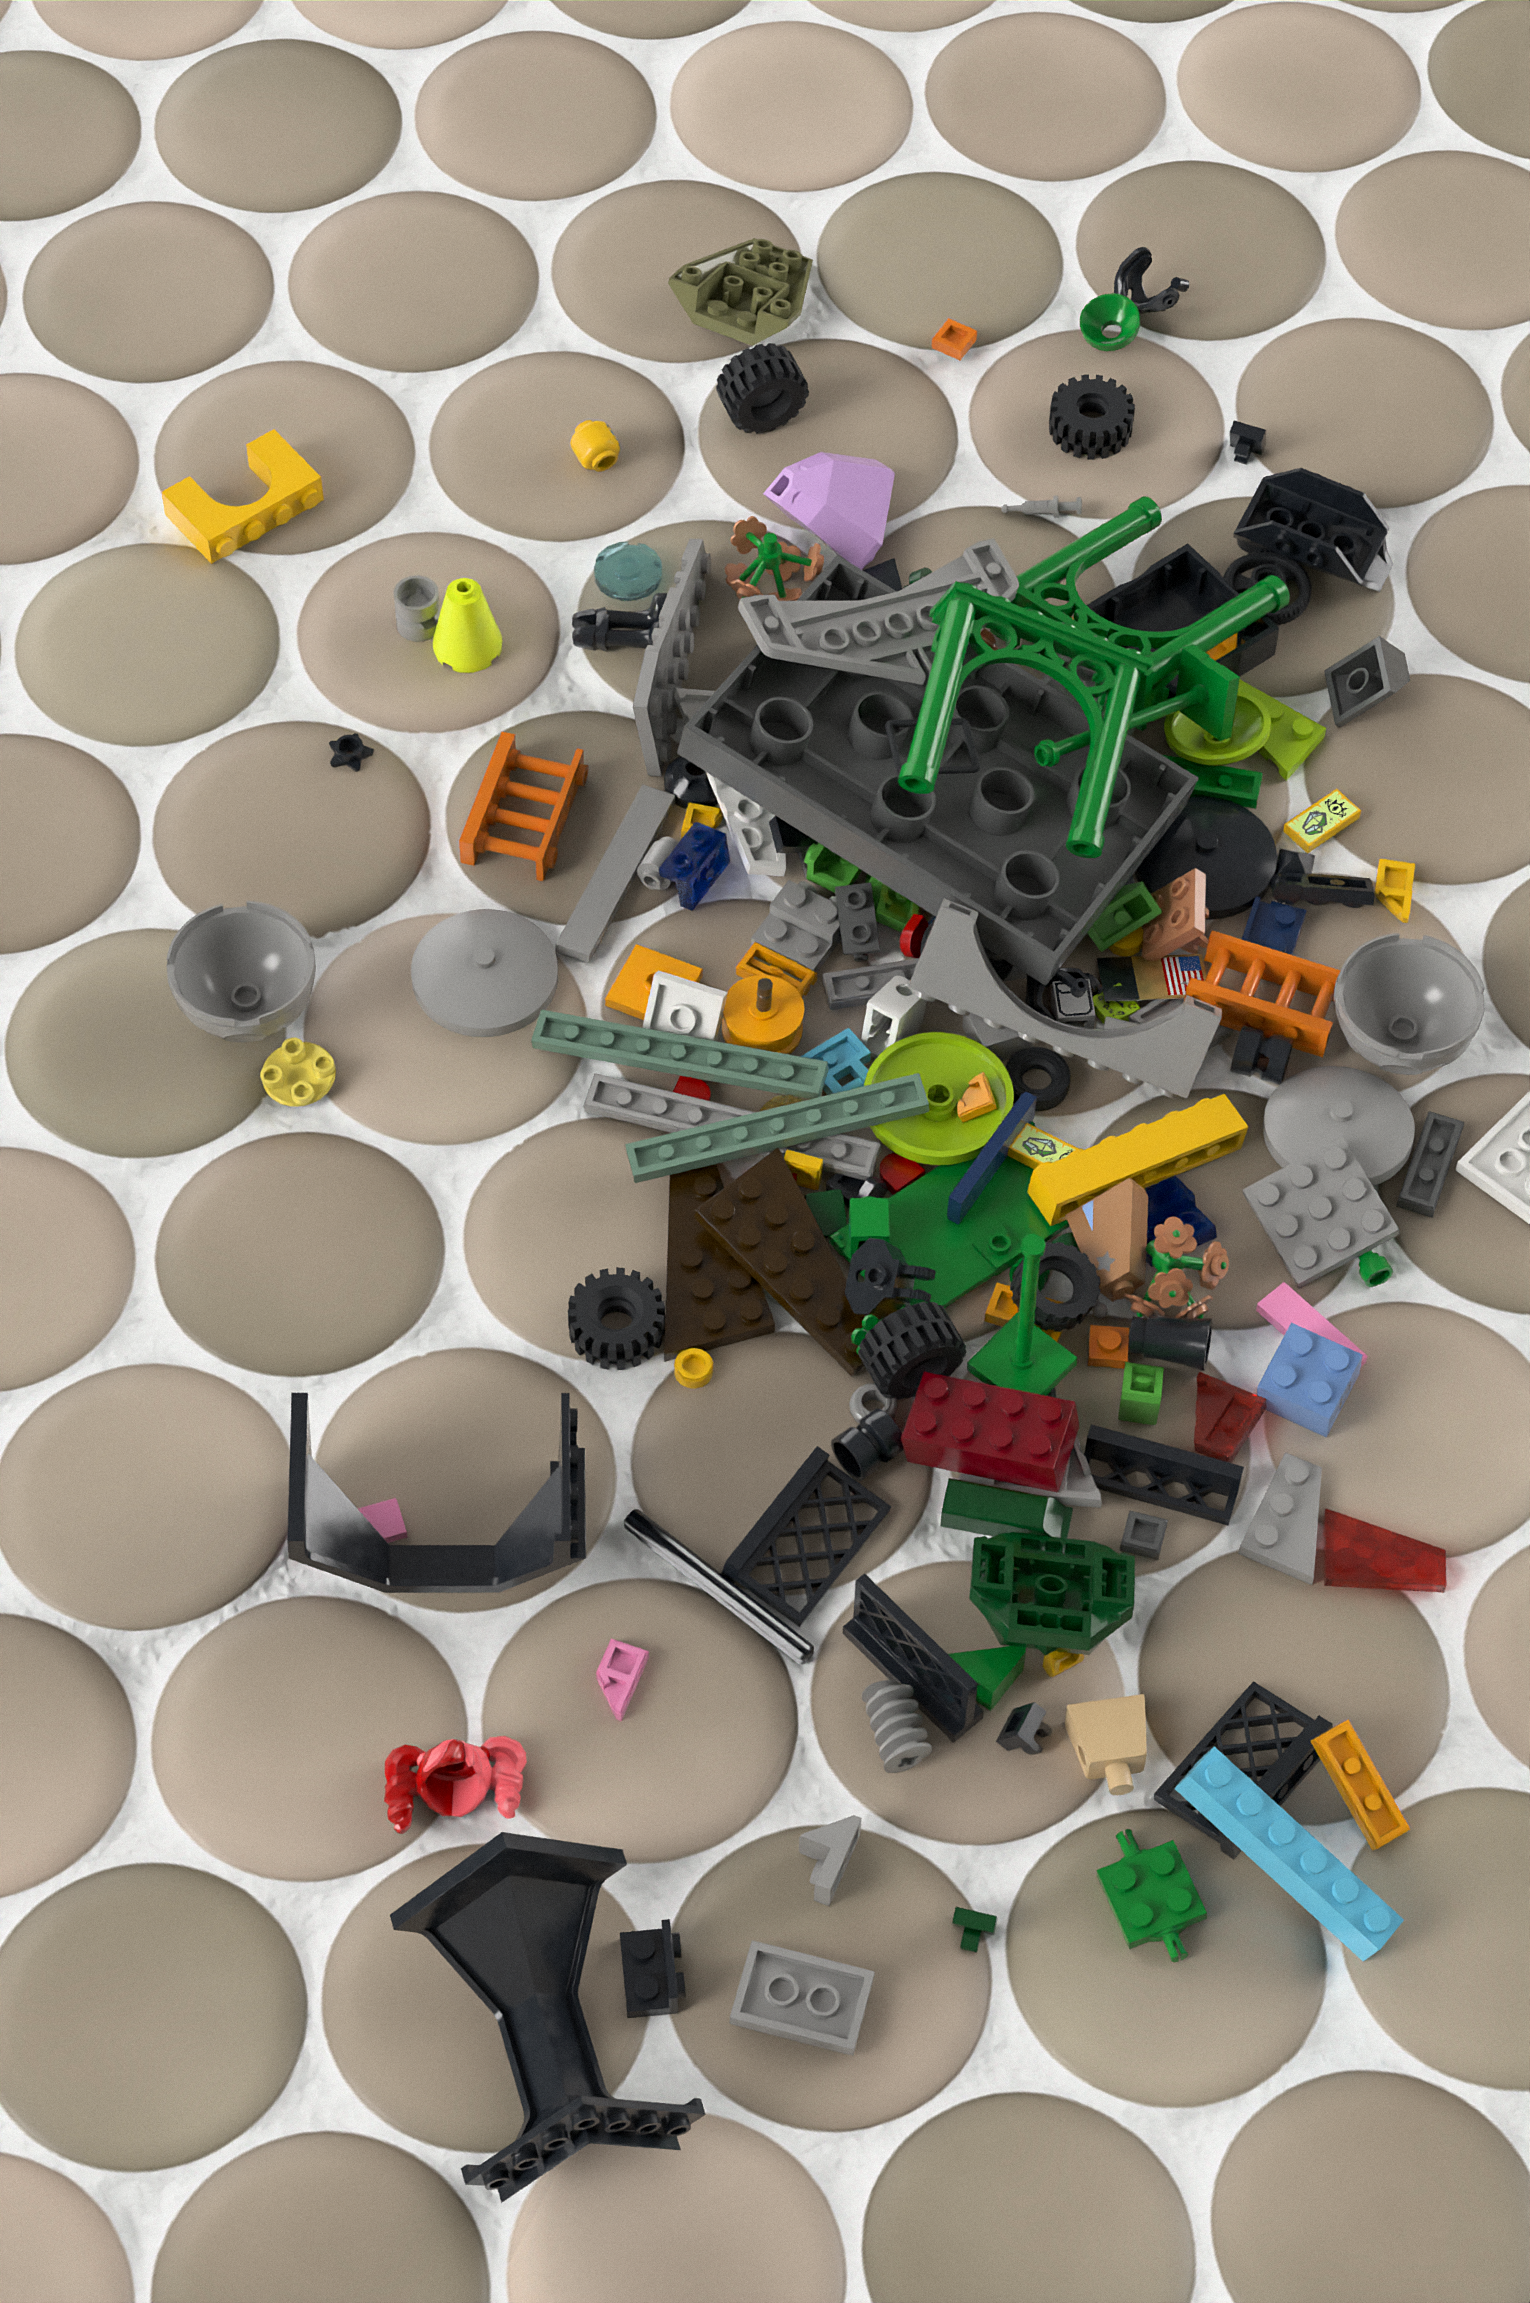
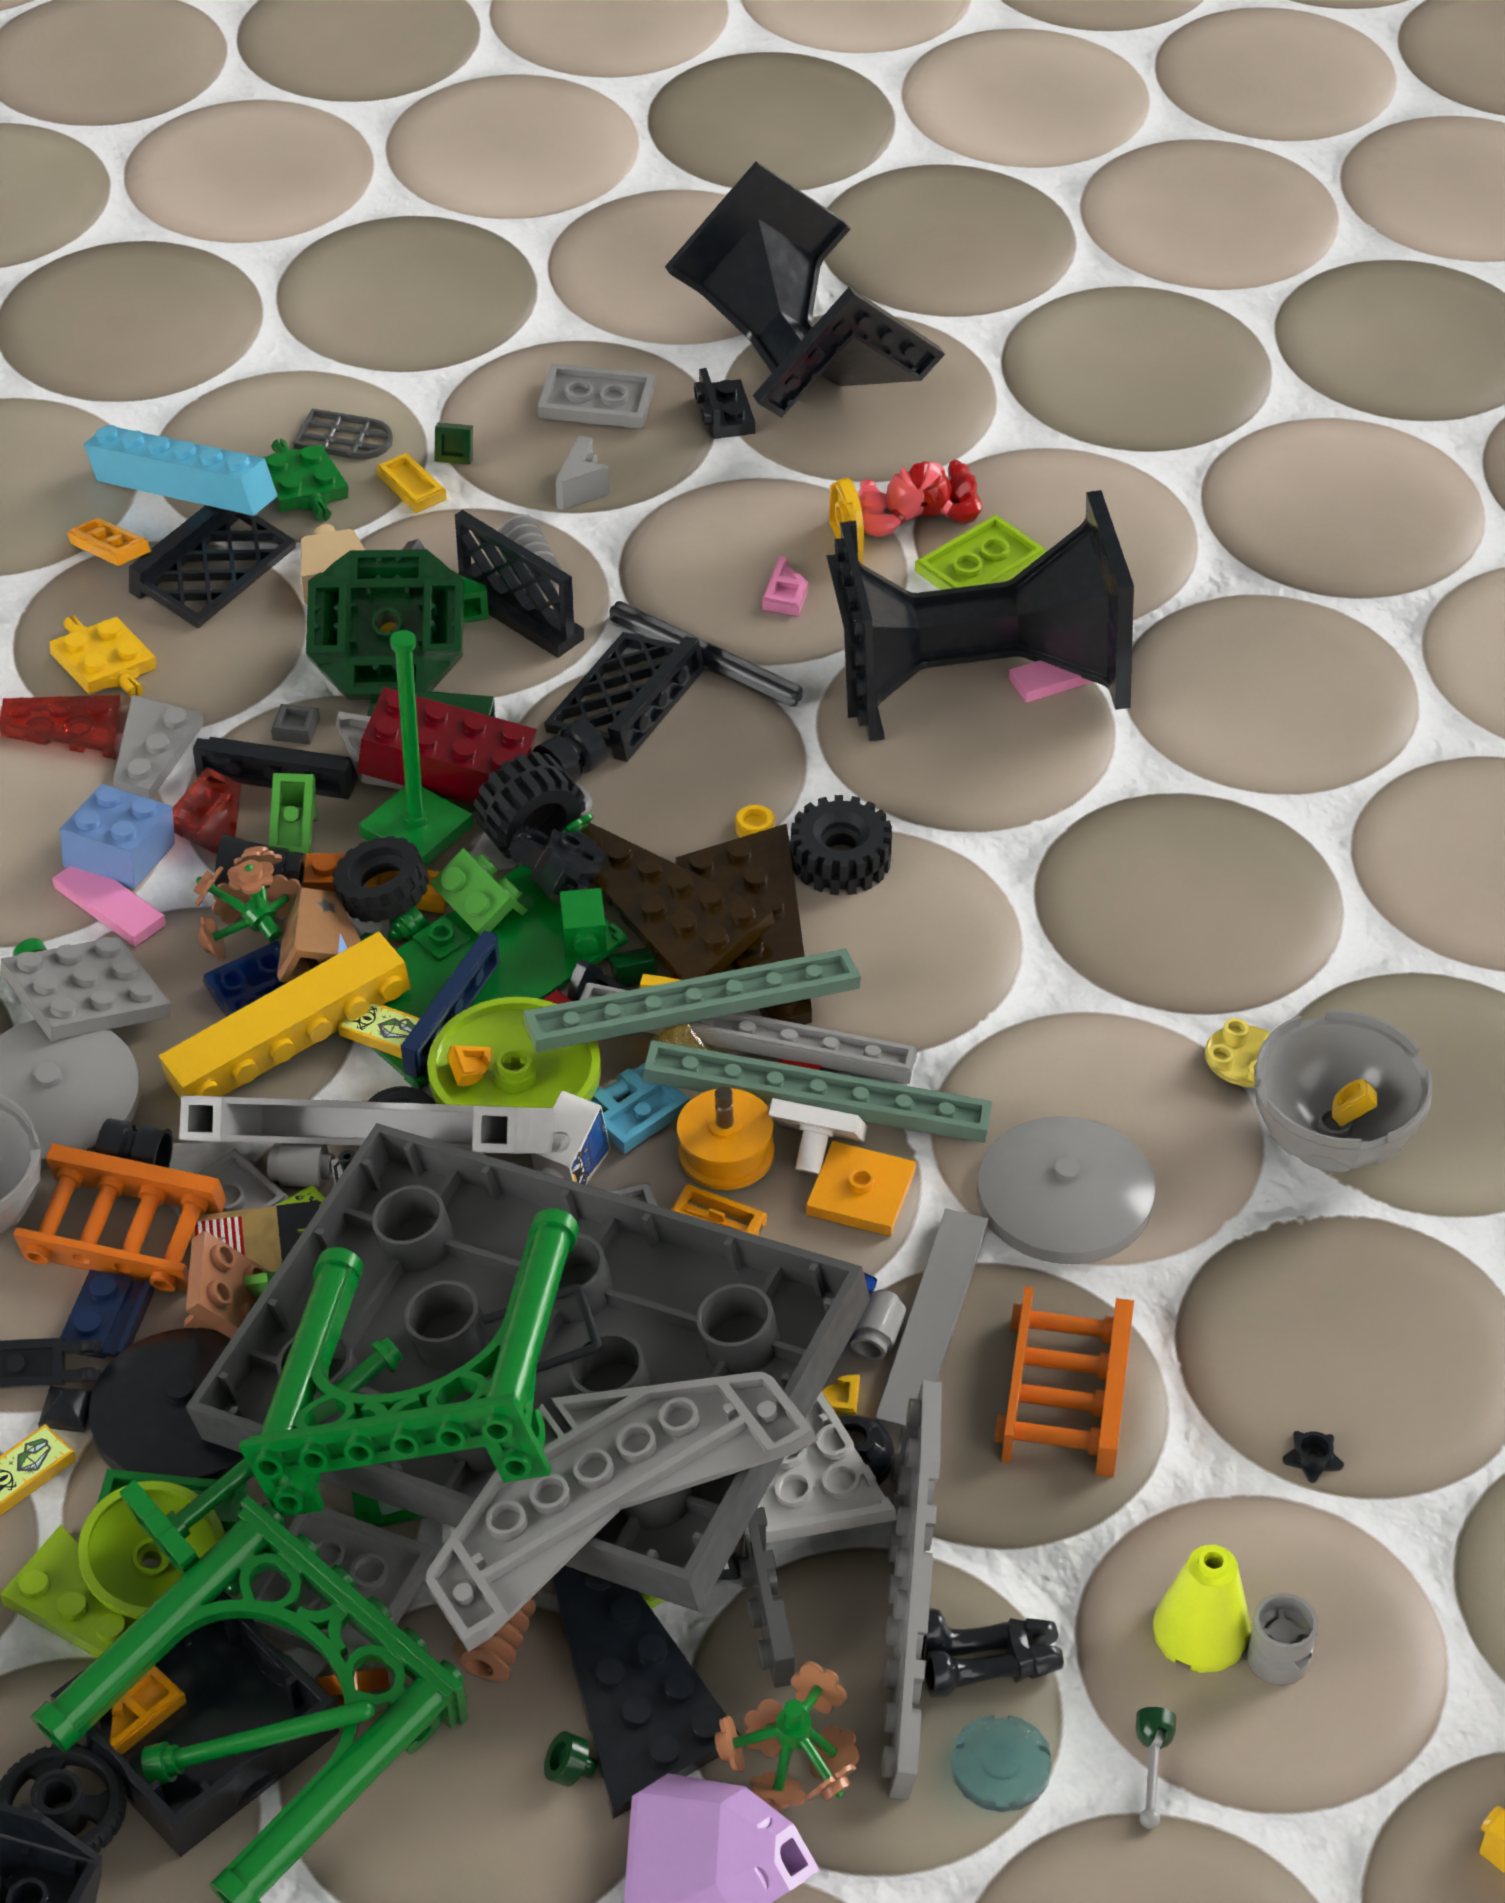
camera: 175 degrees right, 10 degrees down
none -> yellow plate [49,615,156,698]
none -> green piece [141,1700,375,1785]
none -> dark grey window [293,408,393,459]
none -> yellow tile [376,452,447,513]
none -> bright green bracket [429,848,528,935]
none -> yellow tile [828,477,864,564]
none -> lime tile [915,514,1047,590]
none -> hinge [1135,1707,1176,1829]
none -> yellow tile [1332,1079,1377,1127]

